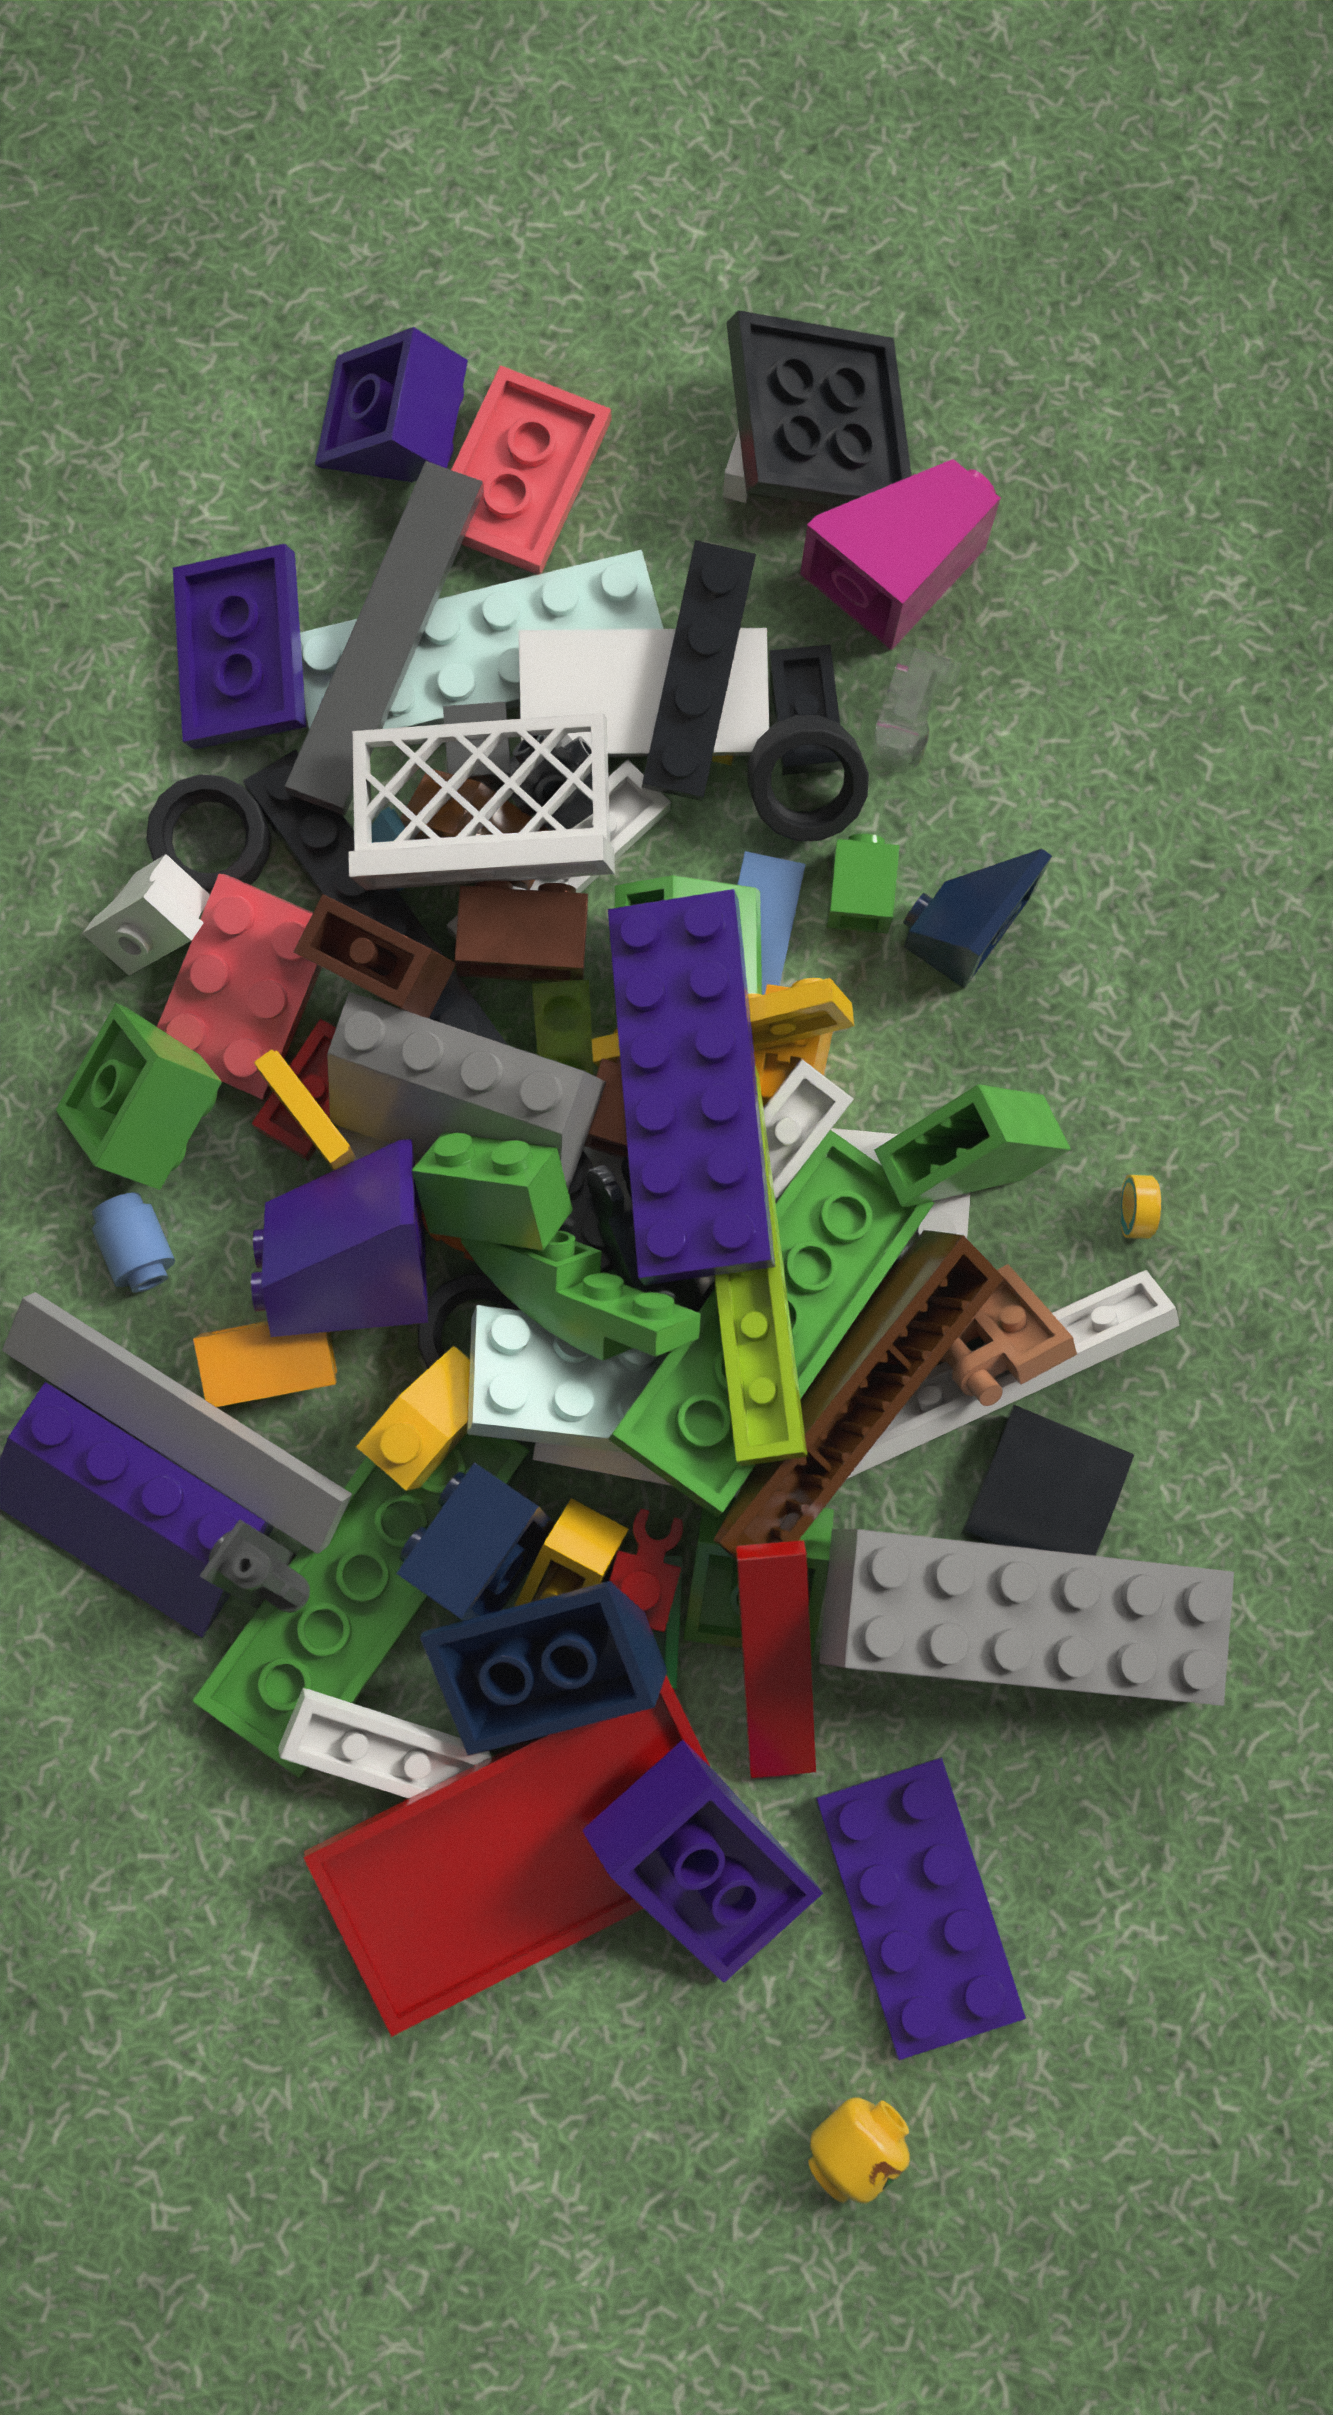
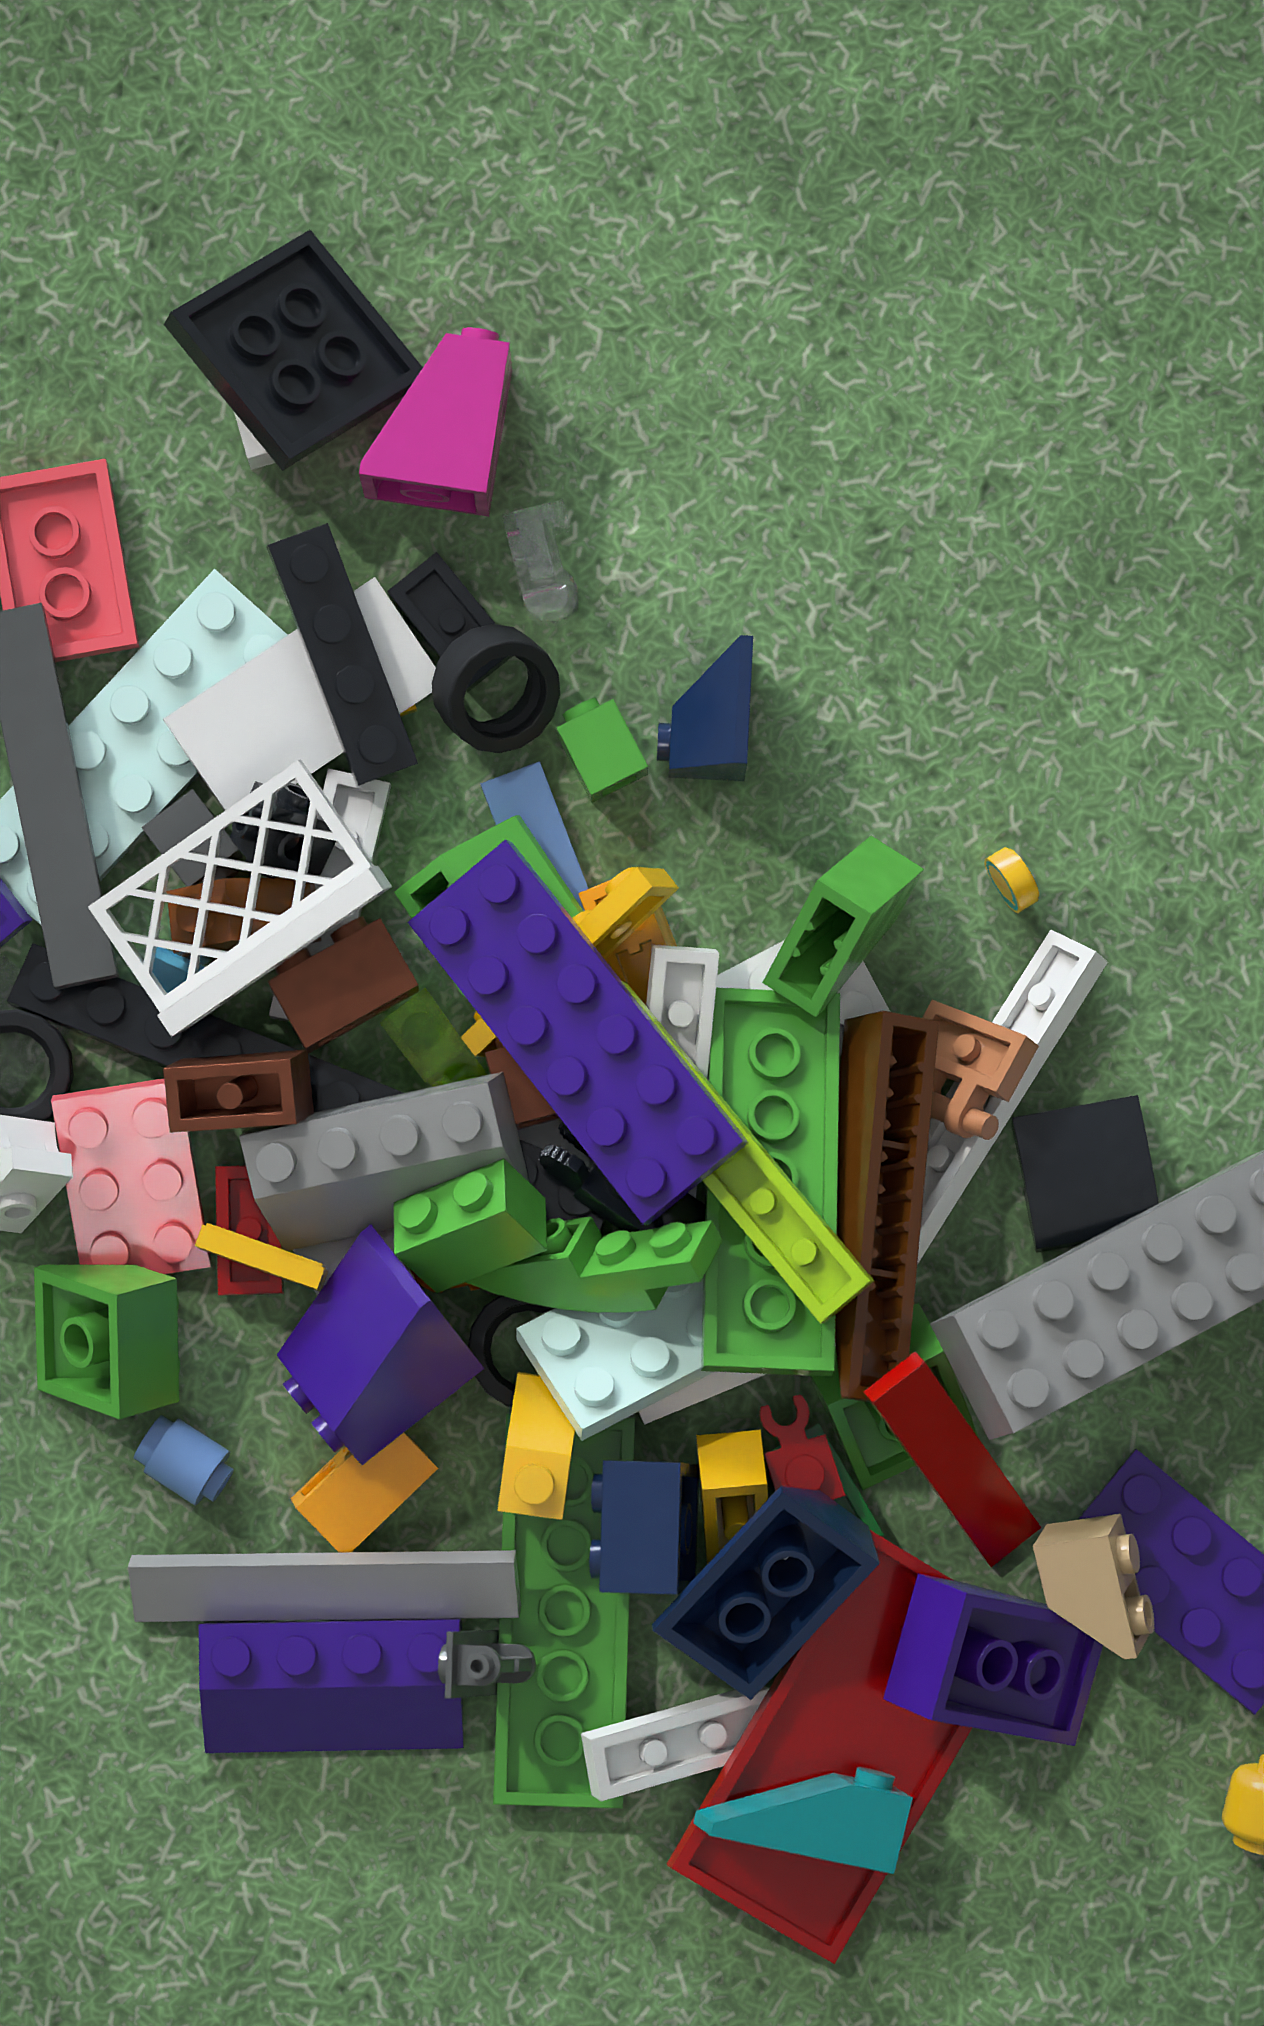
camera: 30 degrees left, 5 degrees up
none -> teal slope [693,1767,913,1874]
none -> tan slope [1033,1514,1154,1660]

